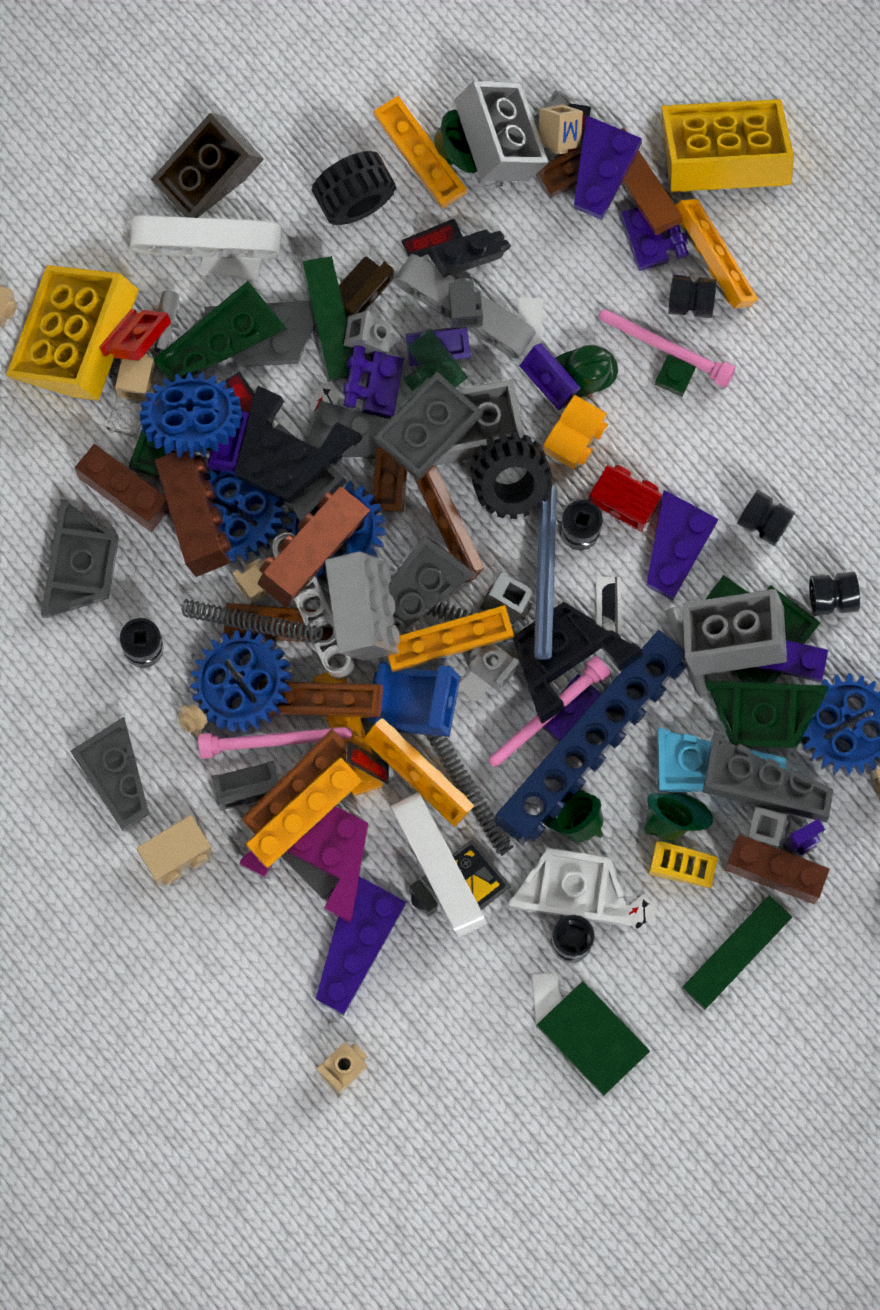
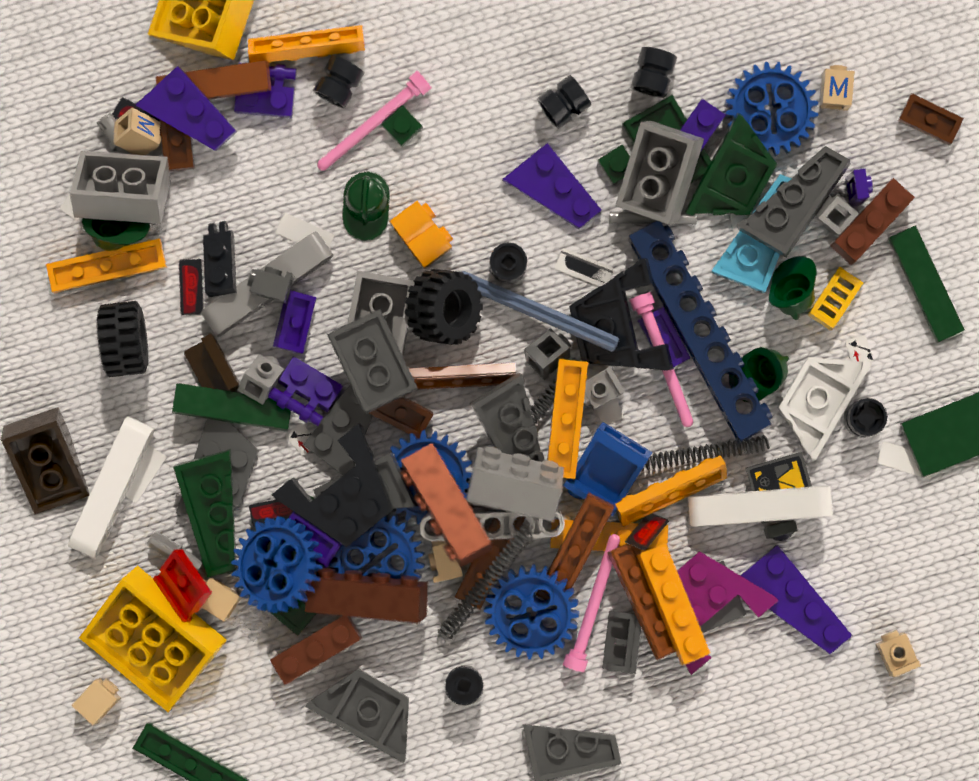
camera: 65 degrees left, 10 degrees up
tan brick [136,815,213,886] -> none
tan plate [178,704,208,737] -> none
clear green plate [404,328,468,391] -> none
dark purple plate [519,343,581,411] -> none
red brick [588,464,662,532] -> none

